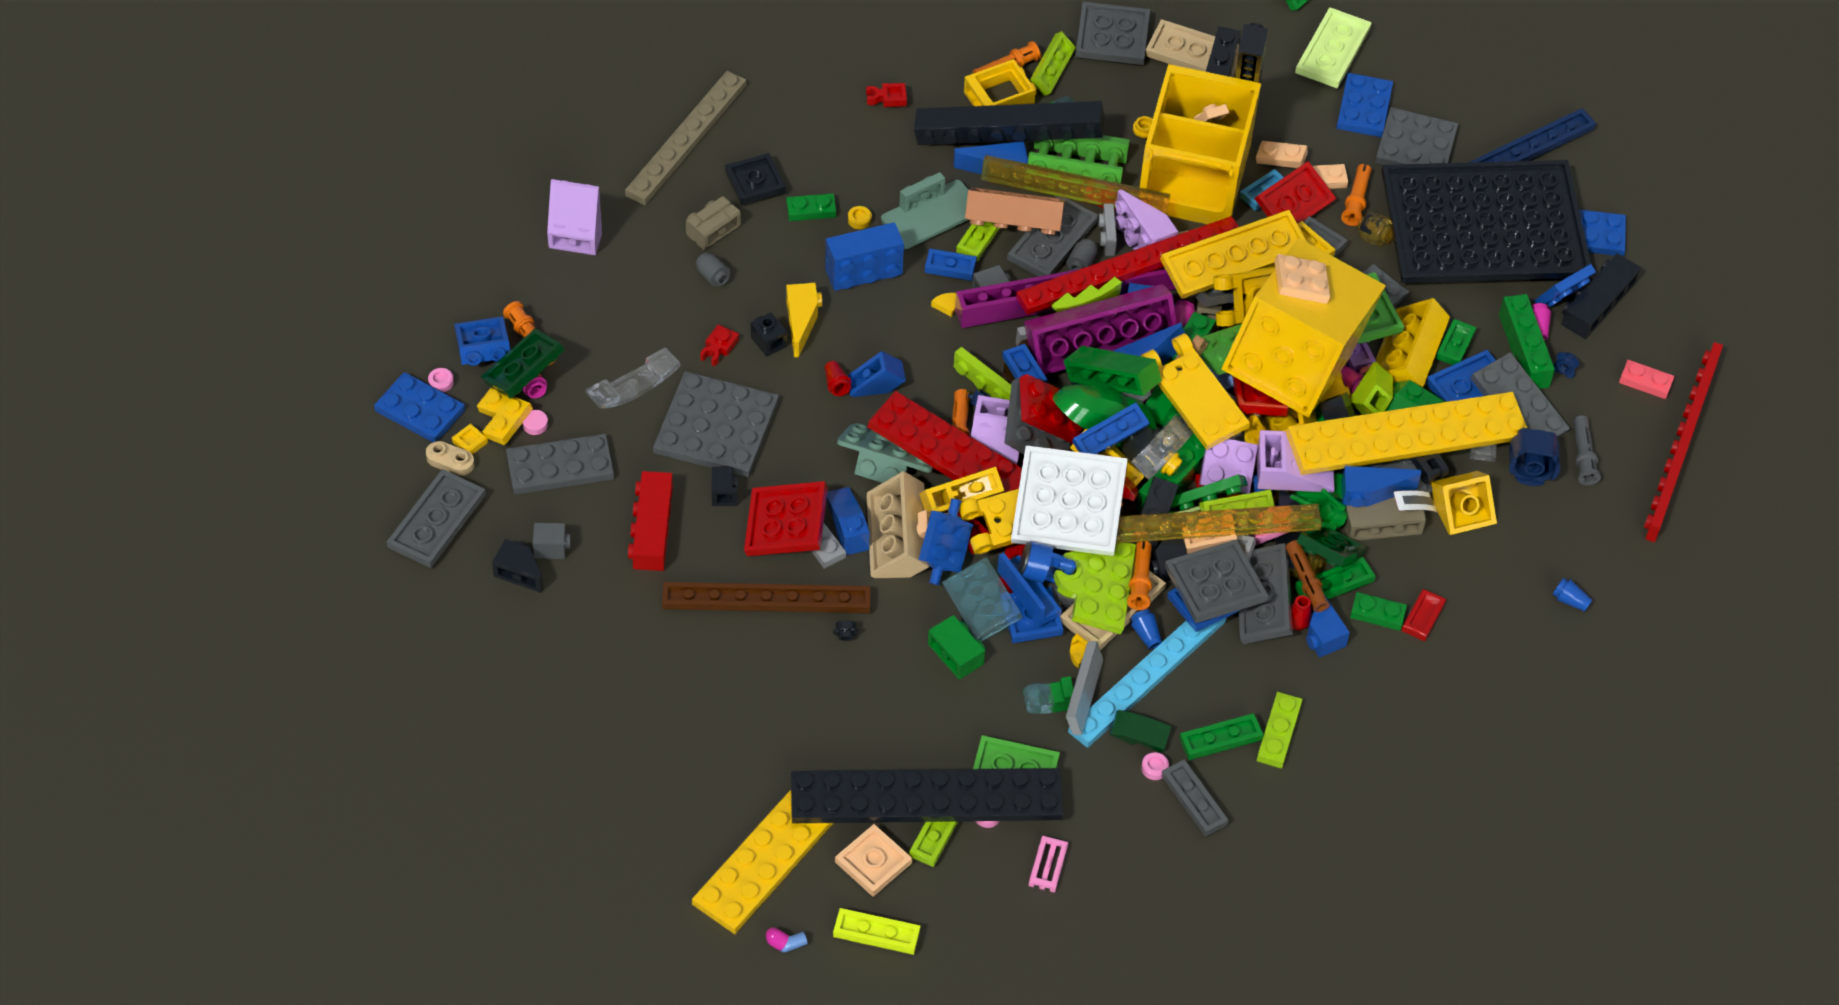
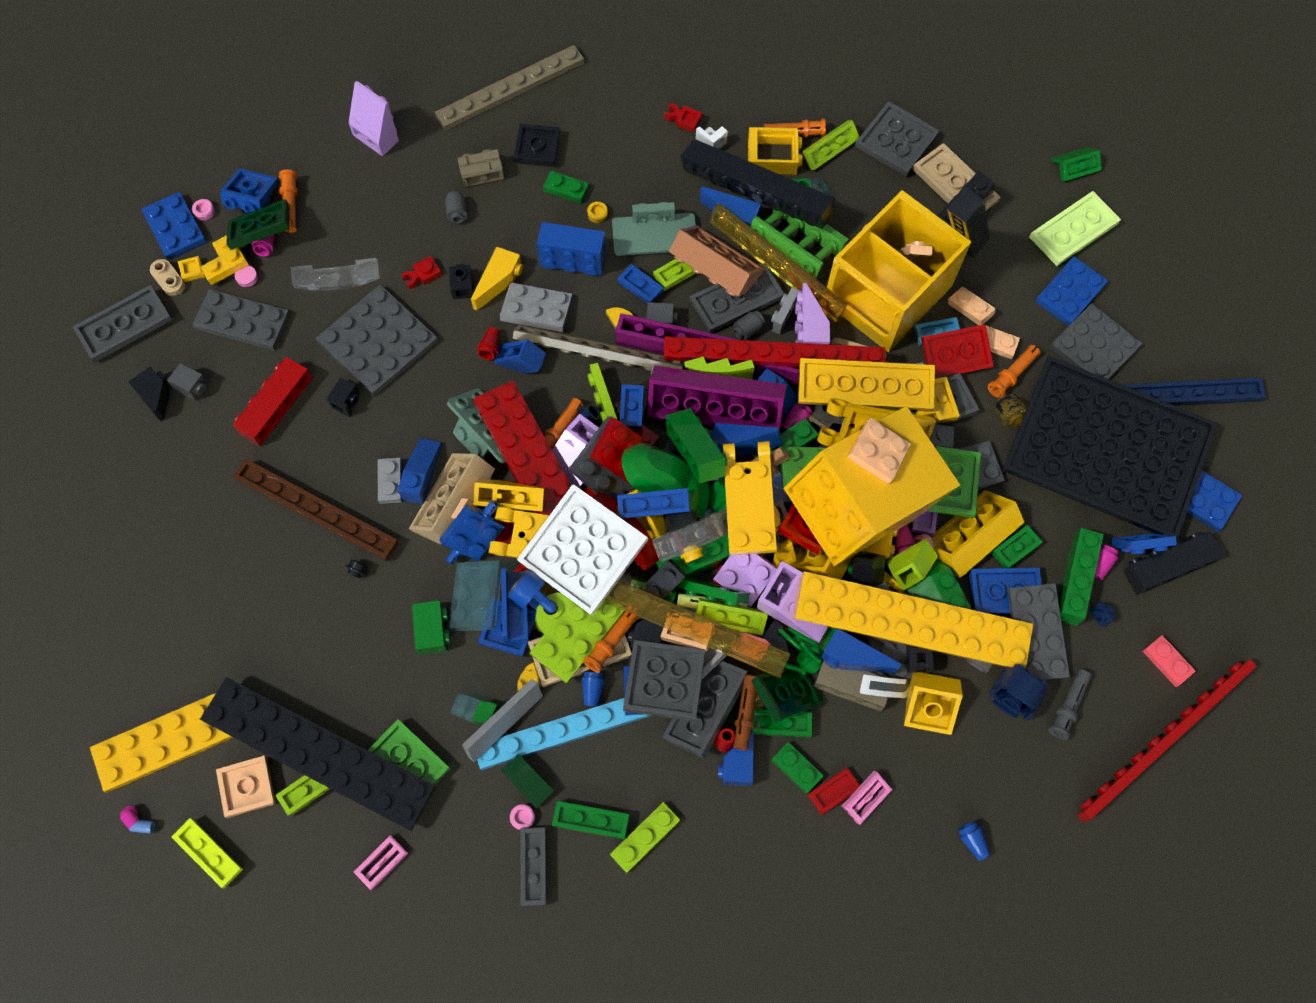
camera: 30 degrees right, 15 degrees up
red plate [744,481,828,556] -> none
none -> light grey plate [500,282,572,332]
none -> dark tan plate [513,324,685,371]
none -> white panel [696,126,728,149]
none -> bright pink tile [842,771,892,825]

